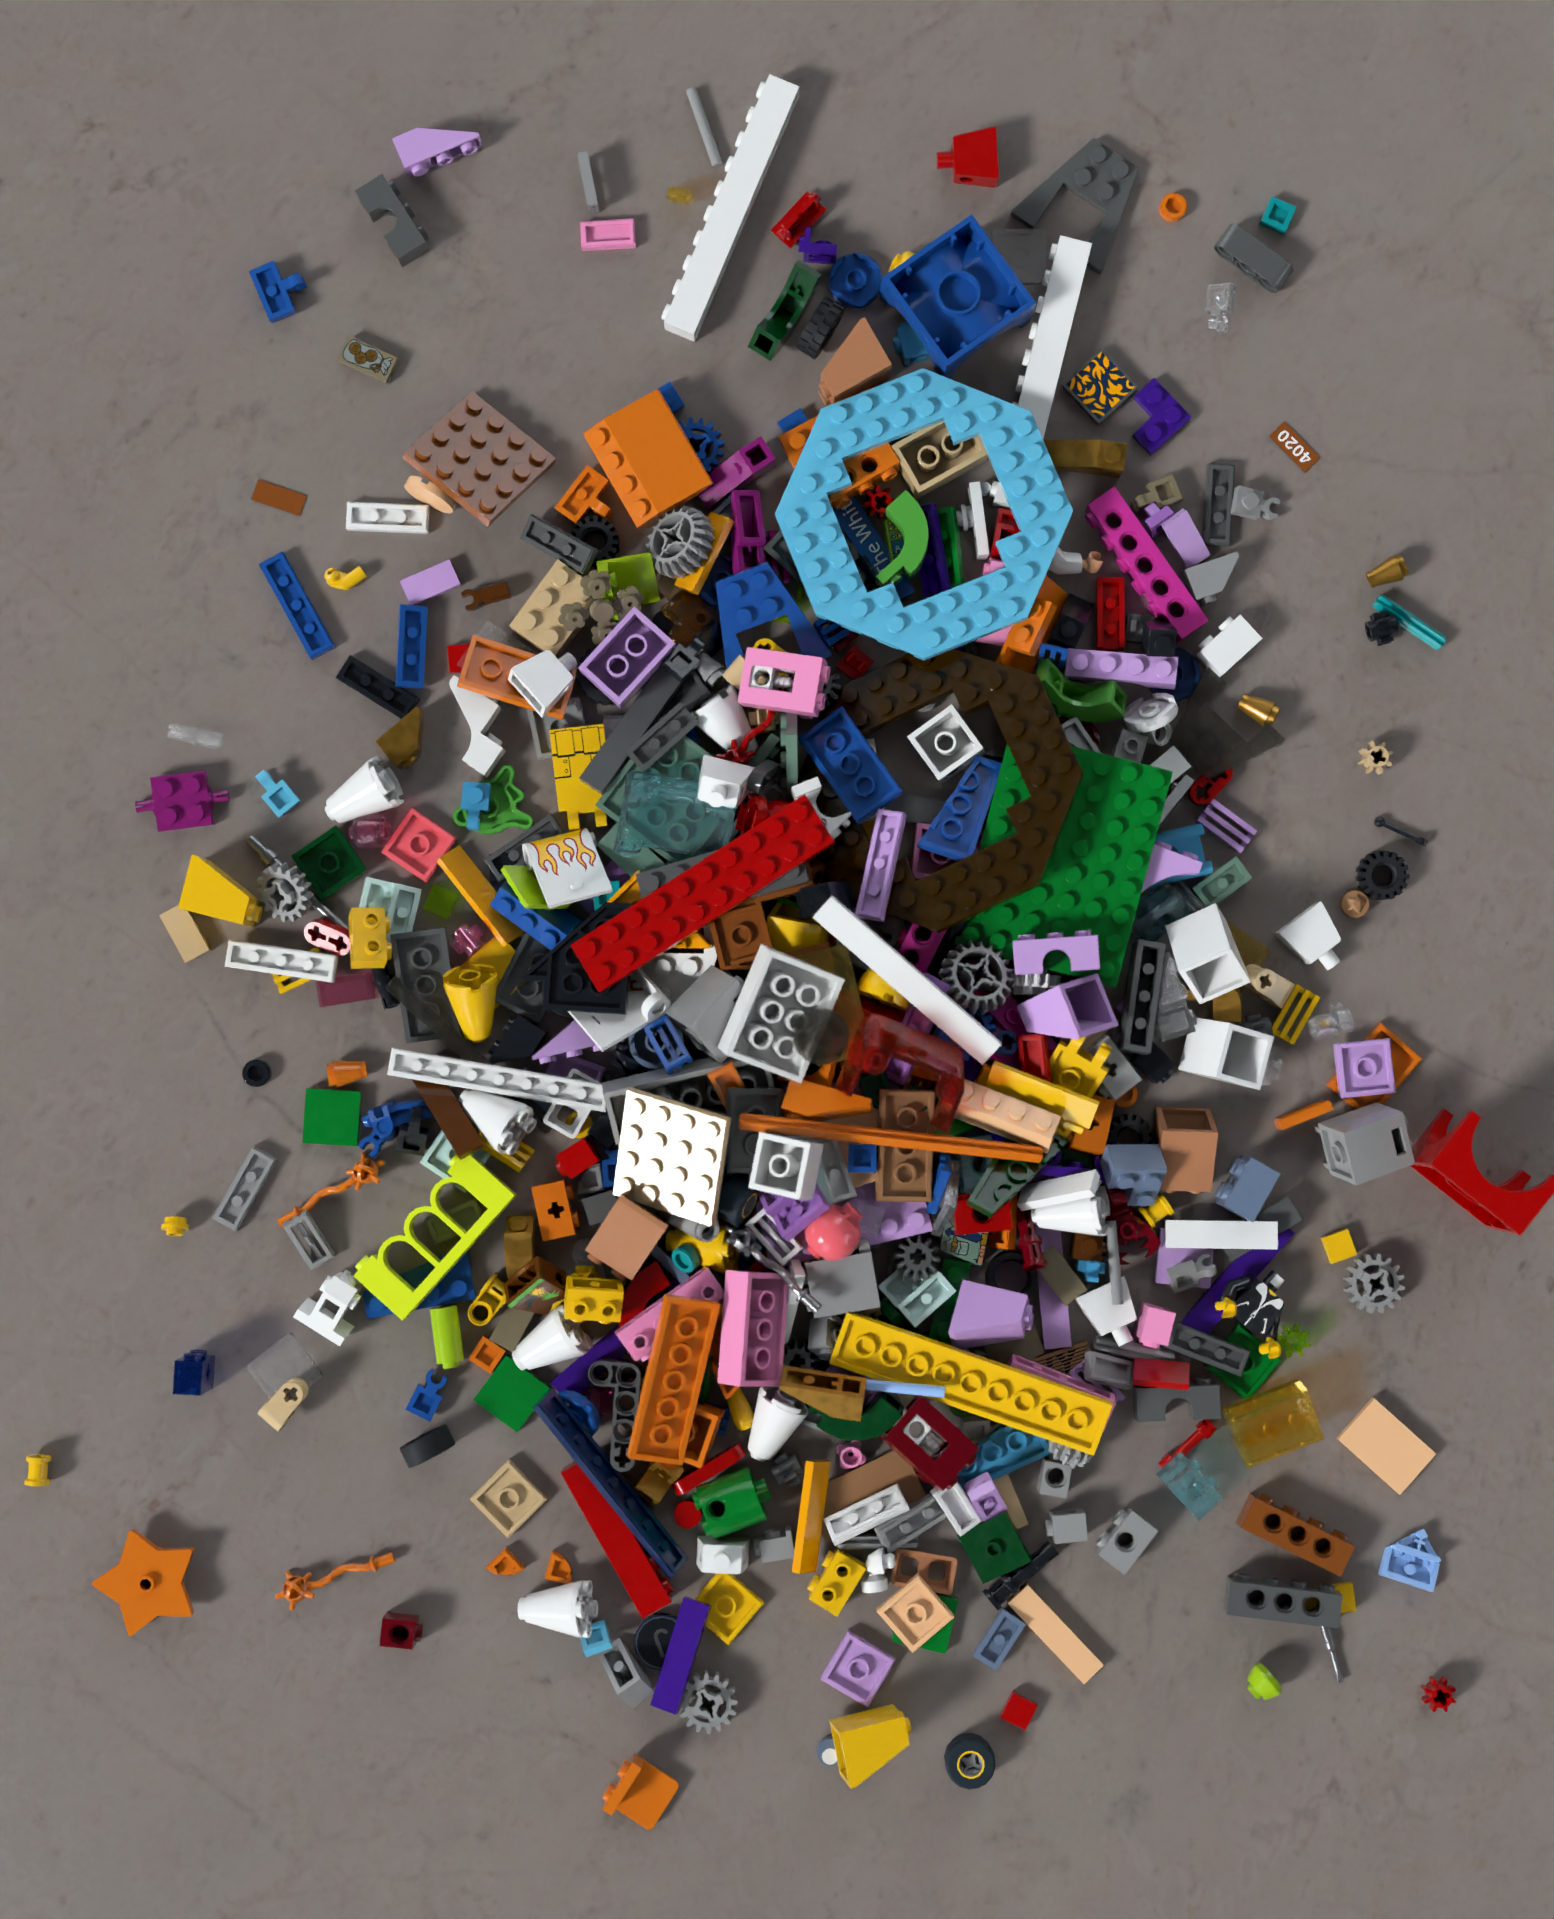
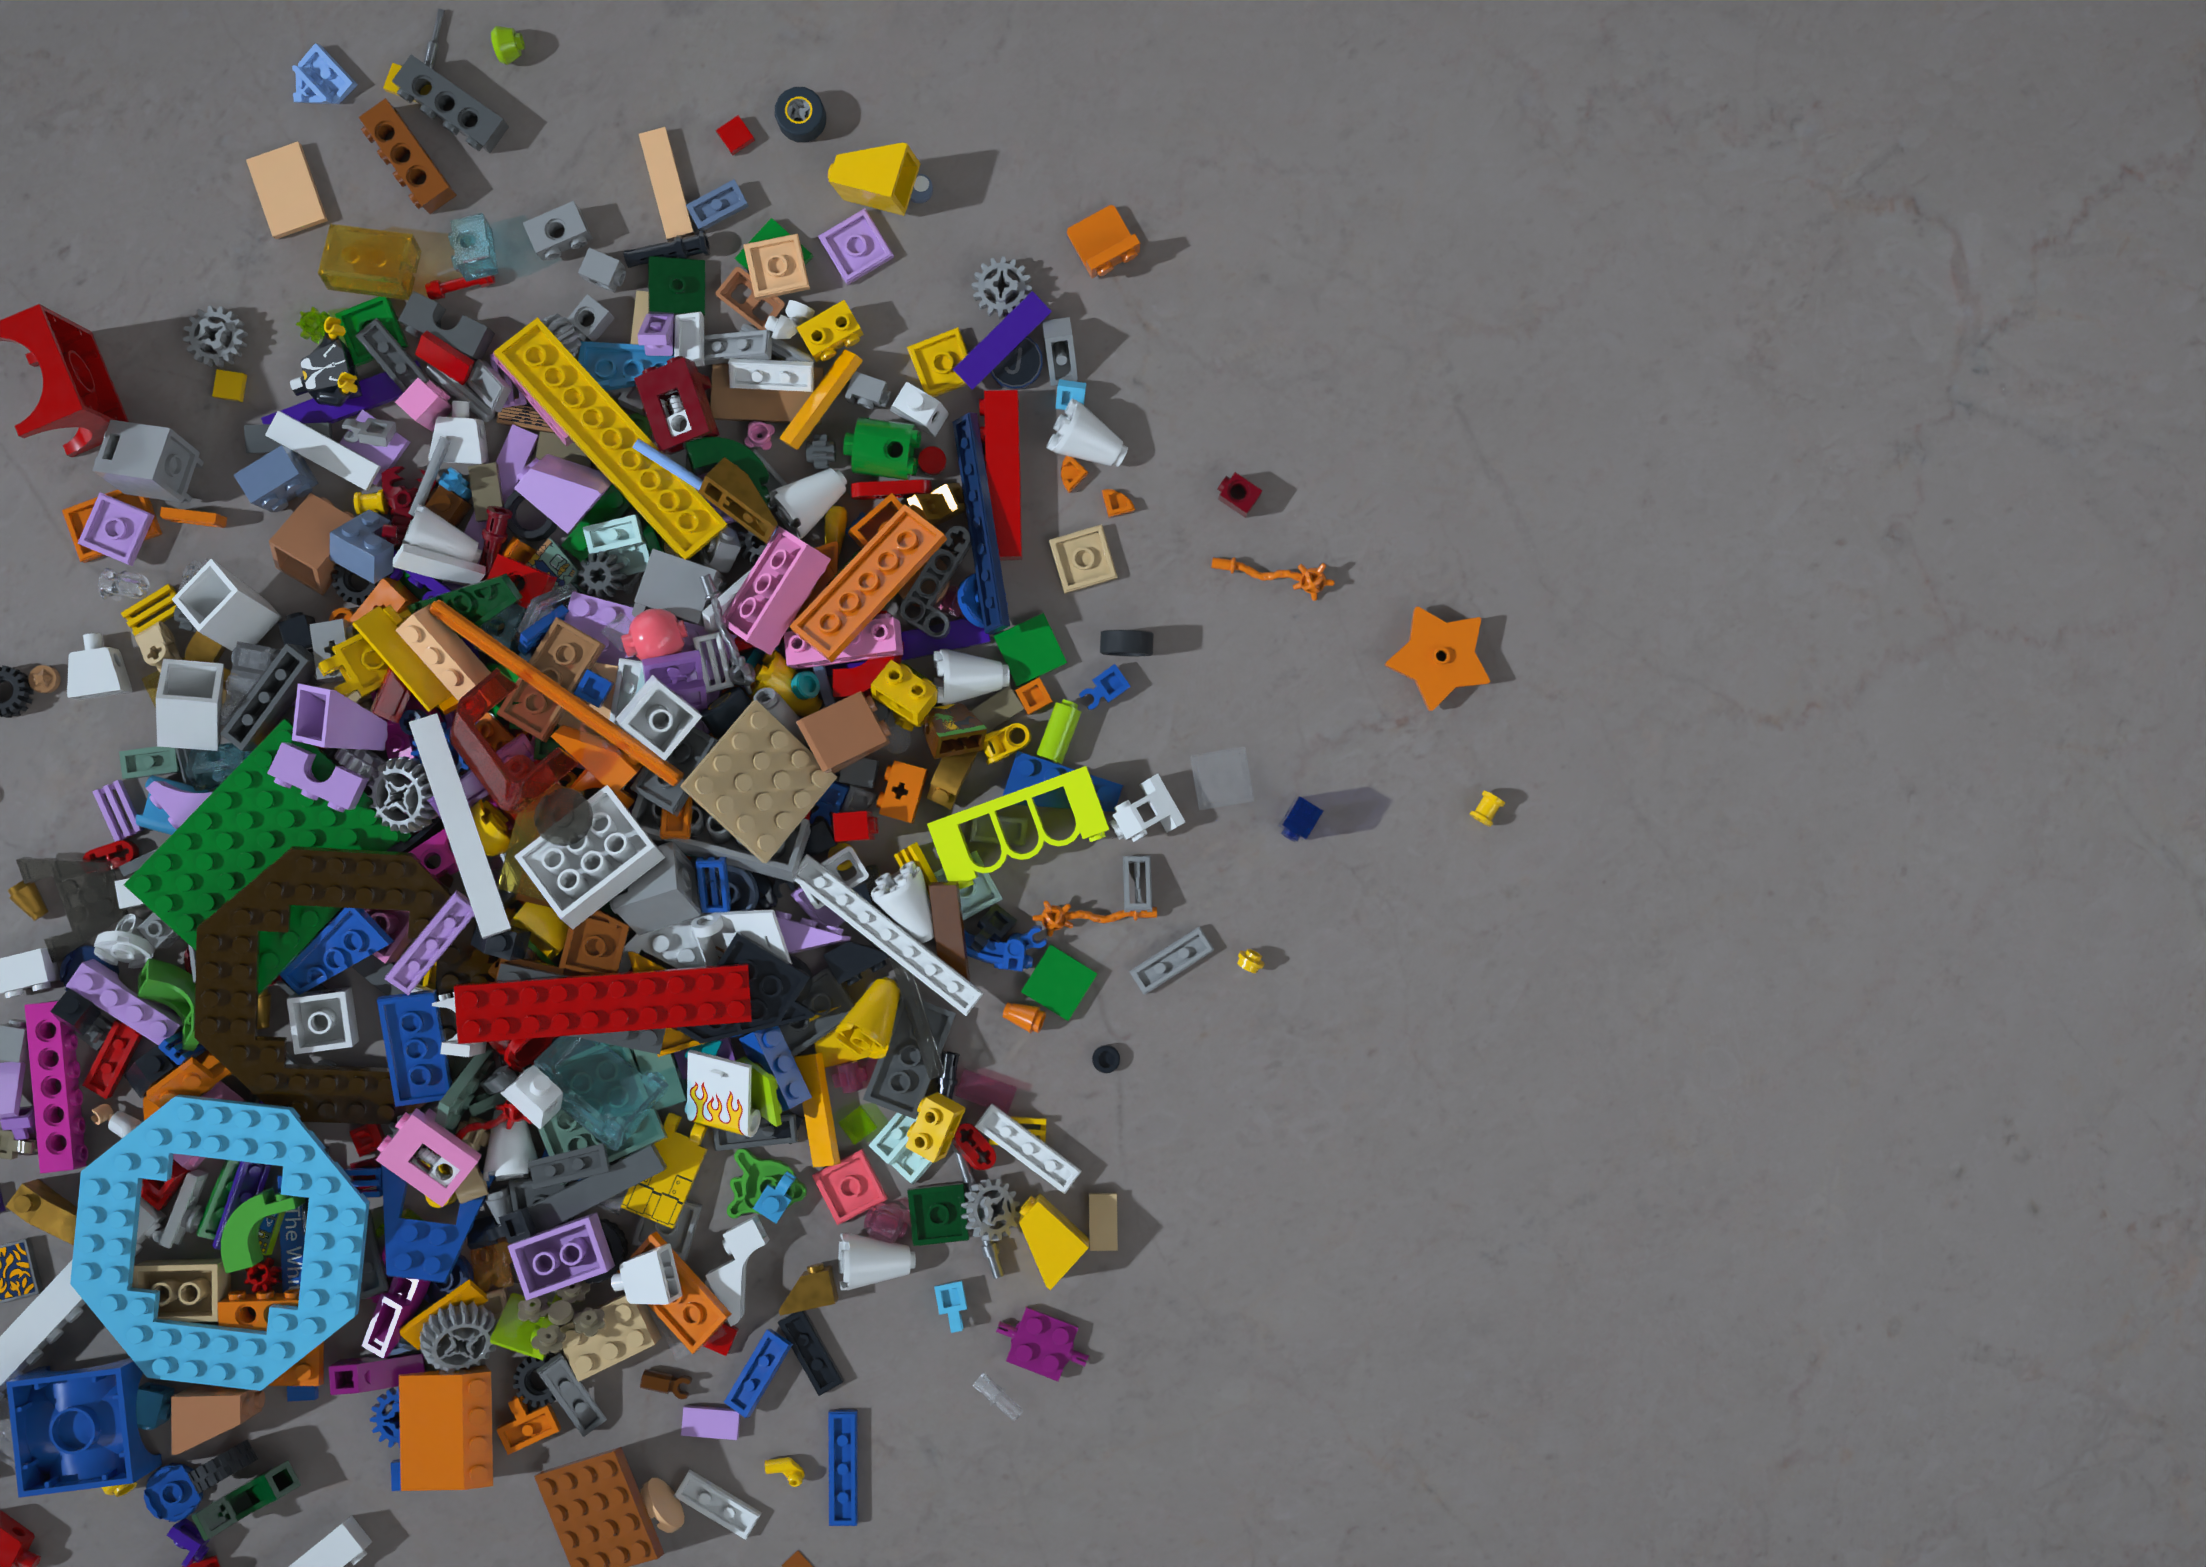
camera: 145 degrees left, 0 degrees up
tan piece [257,1377,309,1432] -> none

